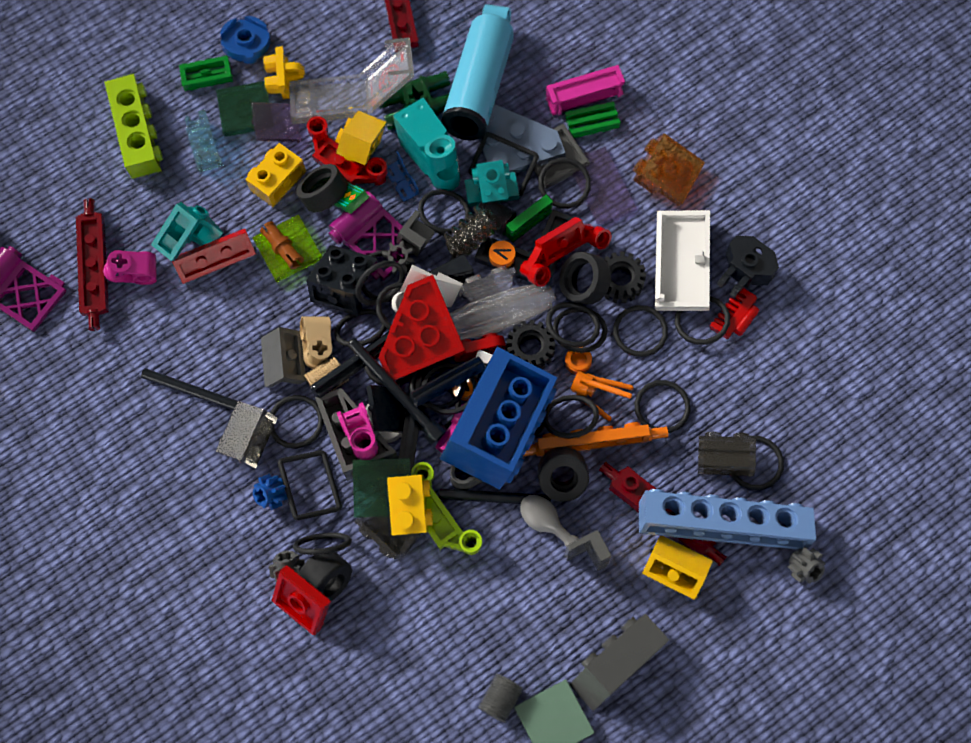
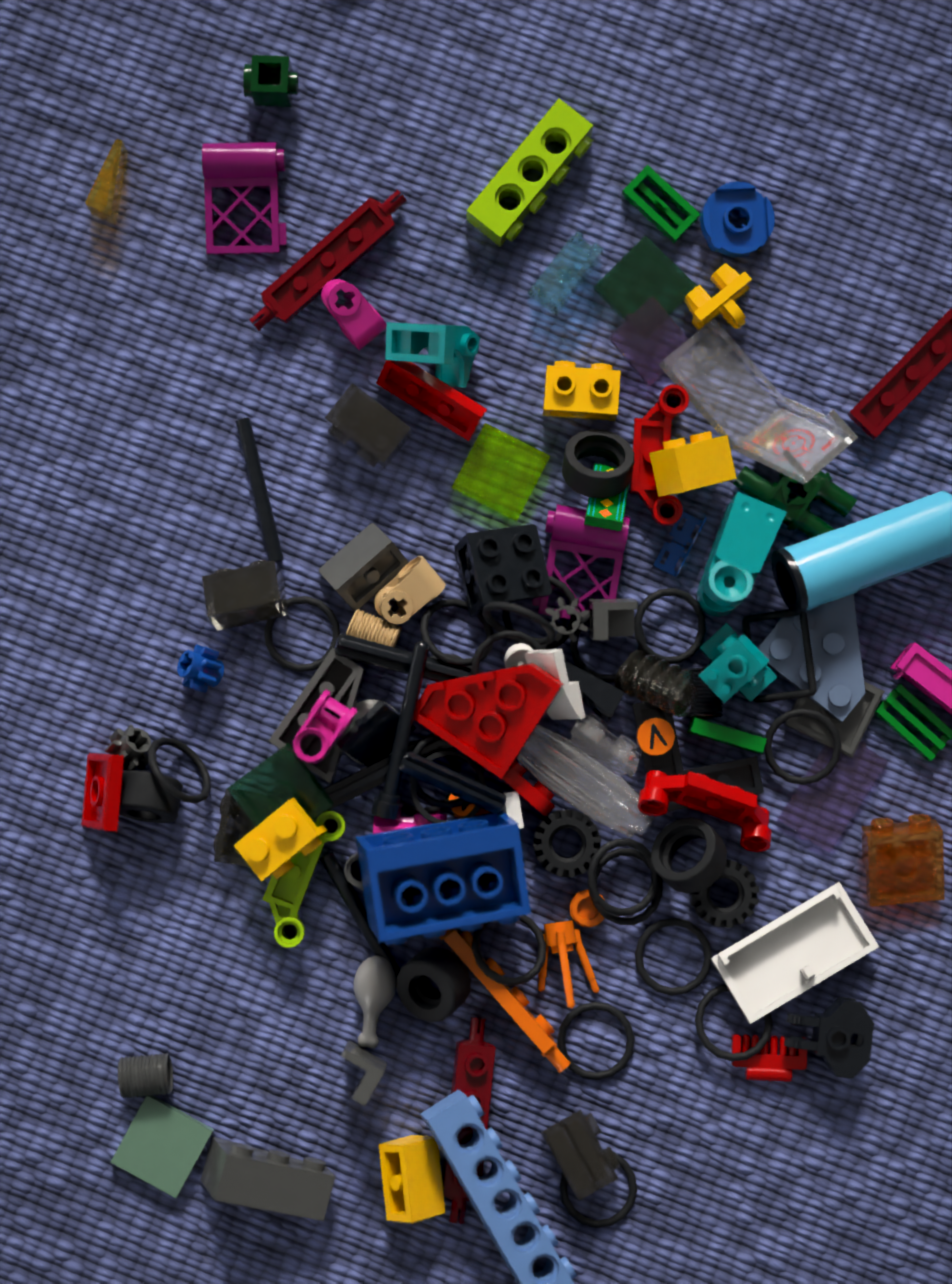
camera: 50 degrees right, 15 degrees up
dark orange pin [260,221,304,269] -> none
black piece [278,450,342,521] -> none
none -> clear smoke brick [325,383,412,468]

